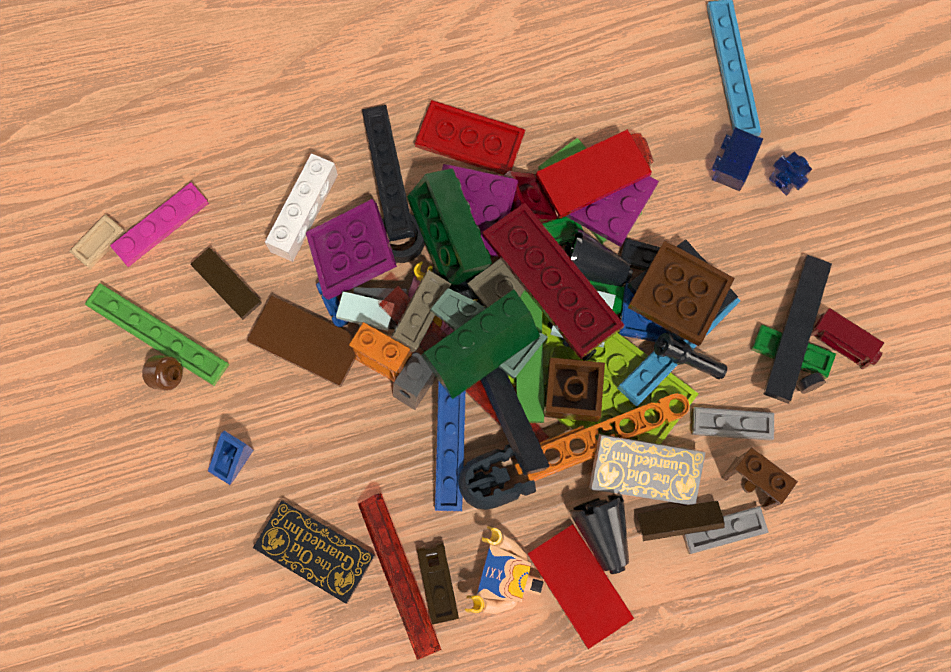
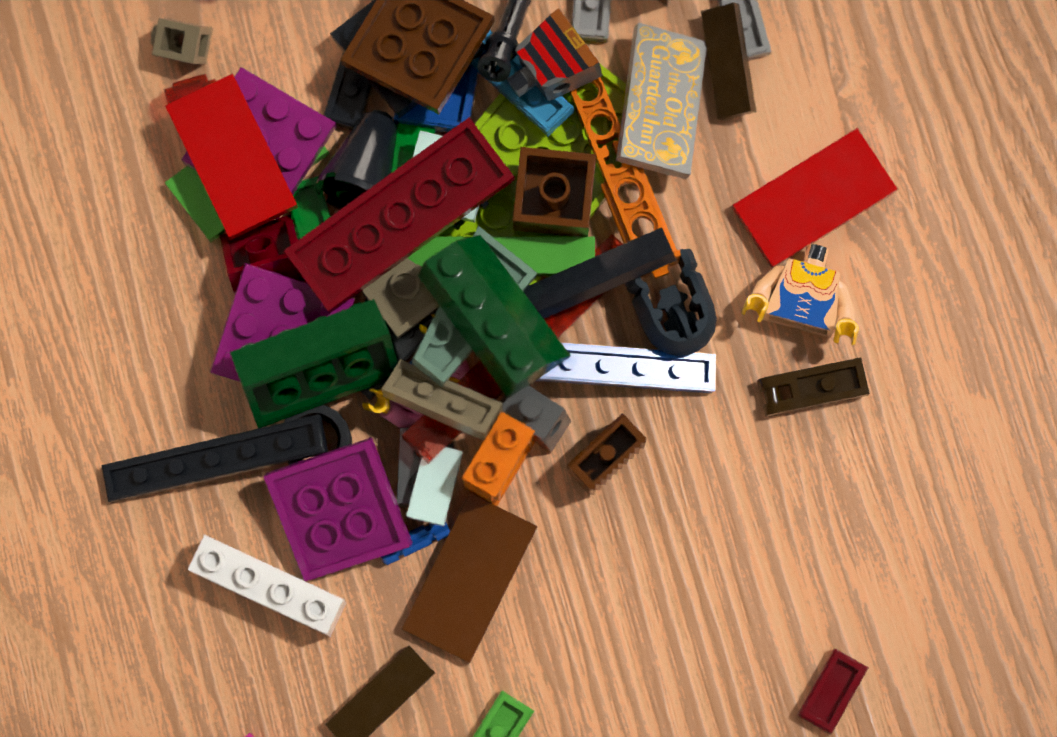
camera: 90 degrees left, 5 degrees up
blue slope [208,431,254,485] -> none
black tile [253,500,375,604] -> none
clear red tile [358,493,442,660] -> none
red tile [415,100,526,175] -> none
black cone [570,494,629,574] -> none
none -> dark tan brick [151,18,213,64]
none -> torso [506,8,603,101]
none -> reddish brown brick [566,413,646,495]
none -> dark red tile [797,648,869,735]

